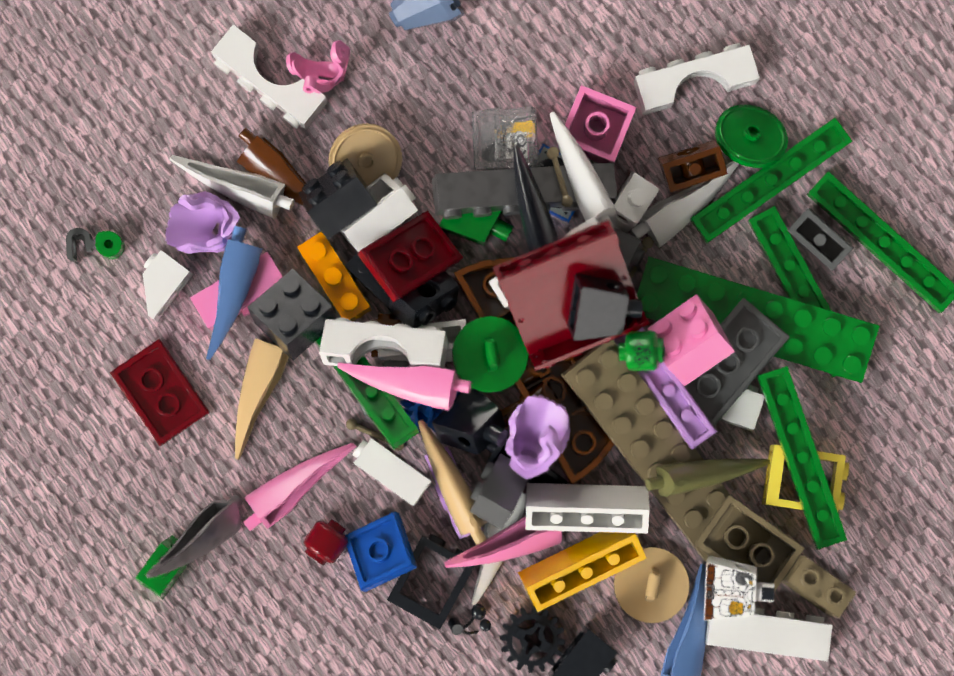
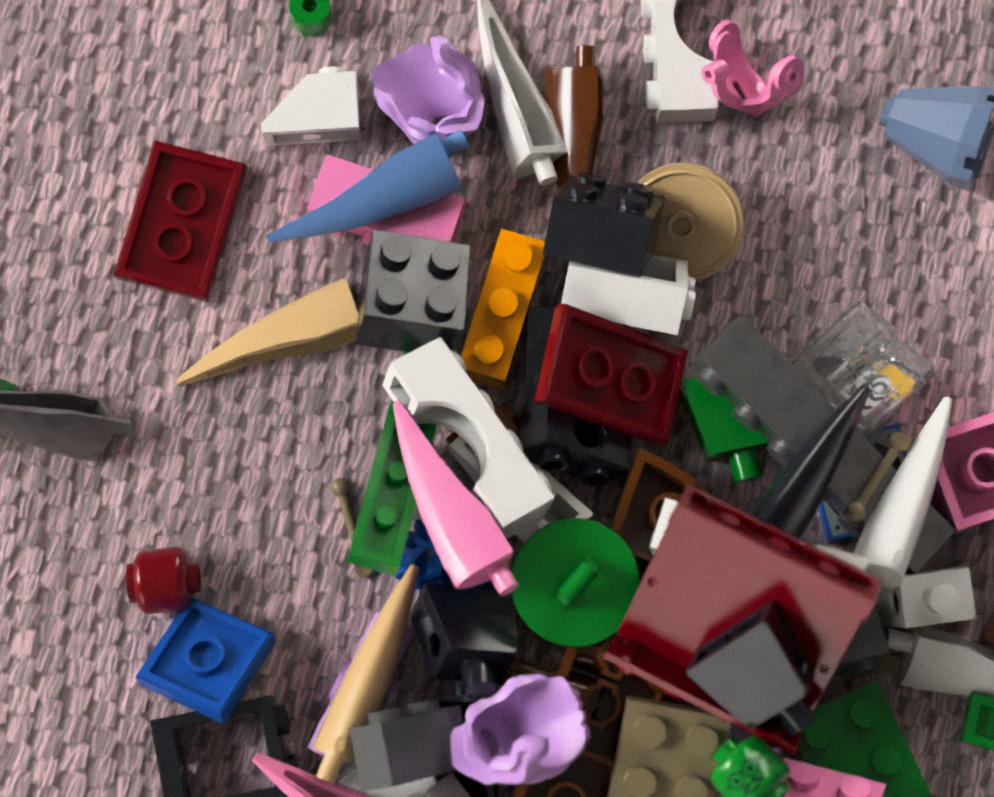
camera: 50 degrees right, 5 degrees down
bright pink piece [243,442,356,531] -> none
white window [353,438,432,506] -> none

